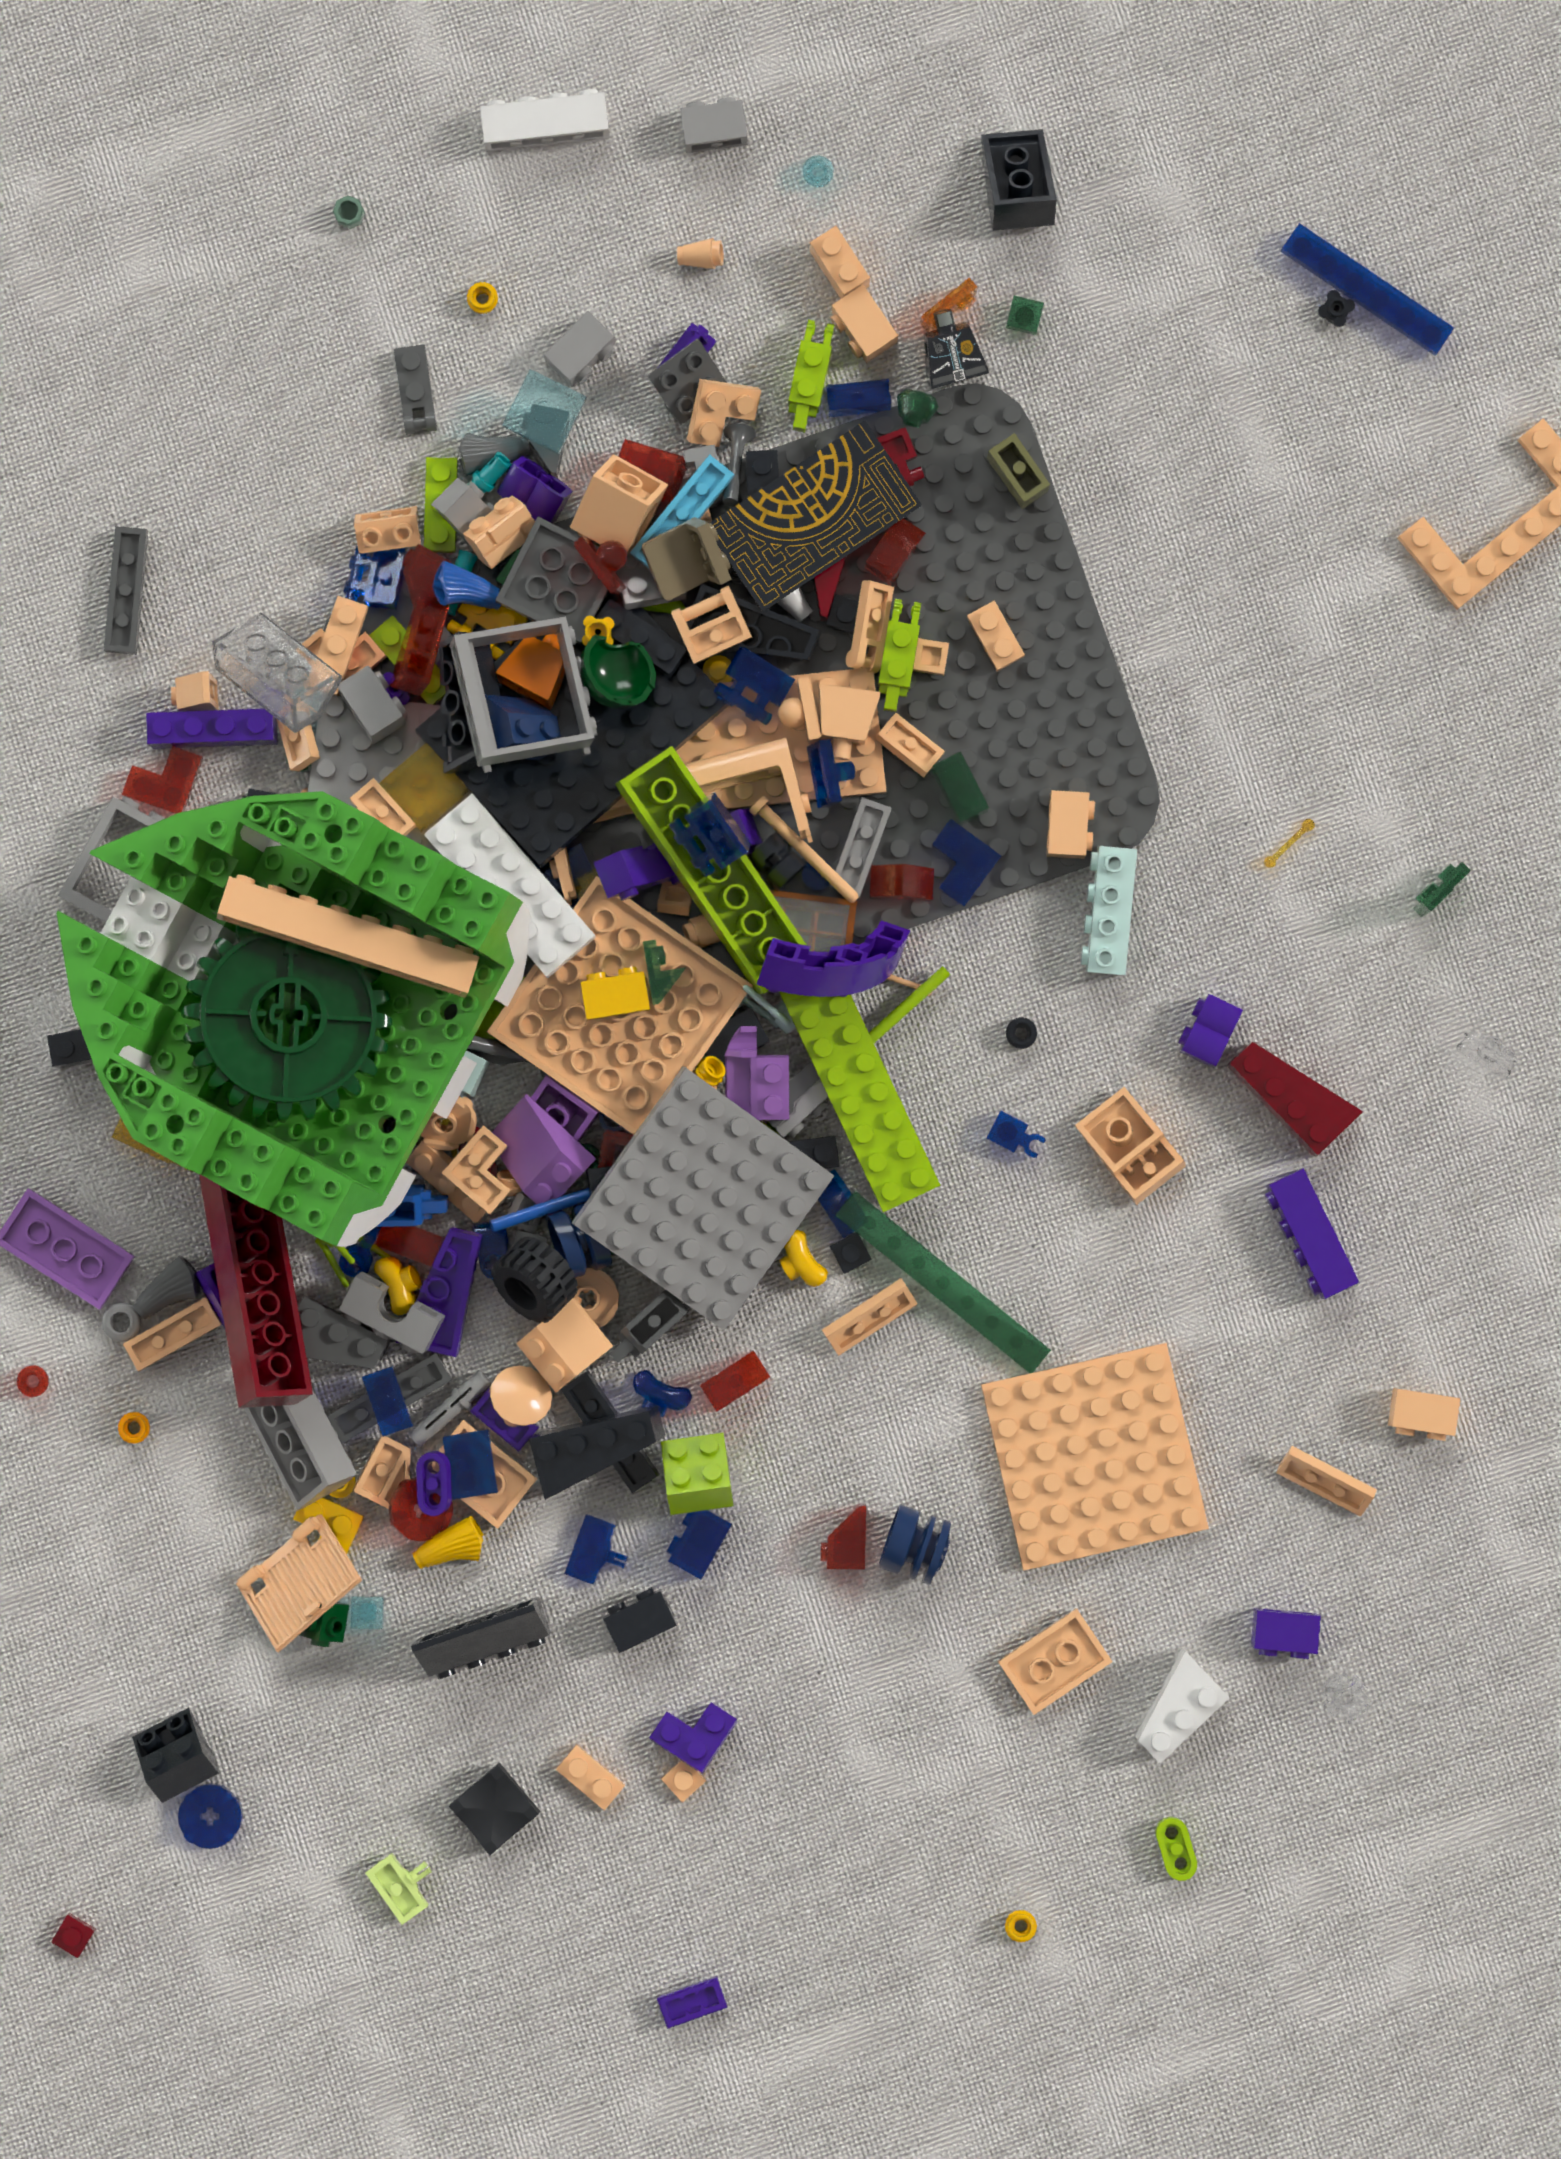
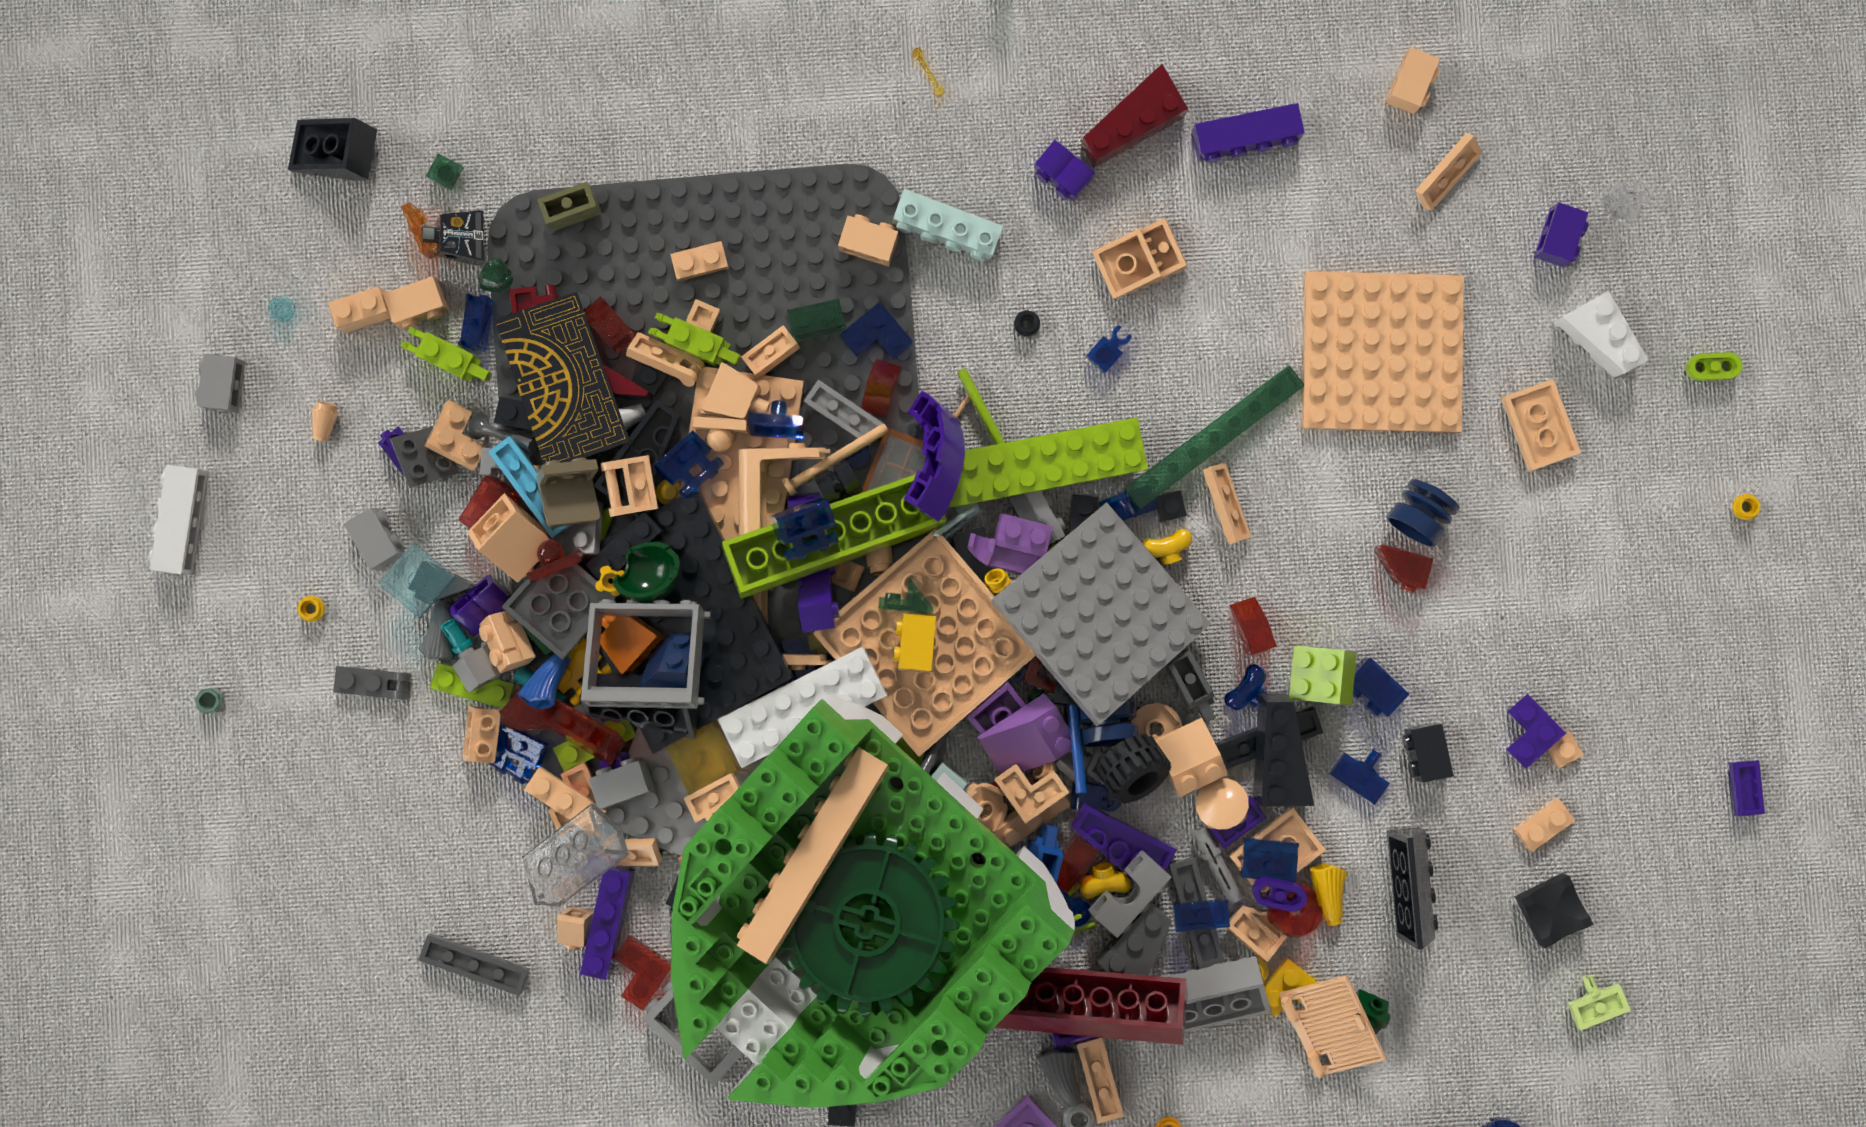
camera: 75 degrees left, 0 degrees up
clear light blue plate [350,1596,384,1629] -> none

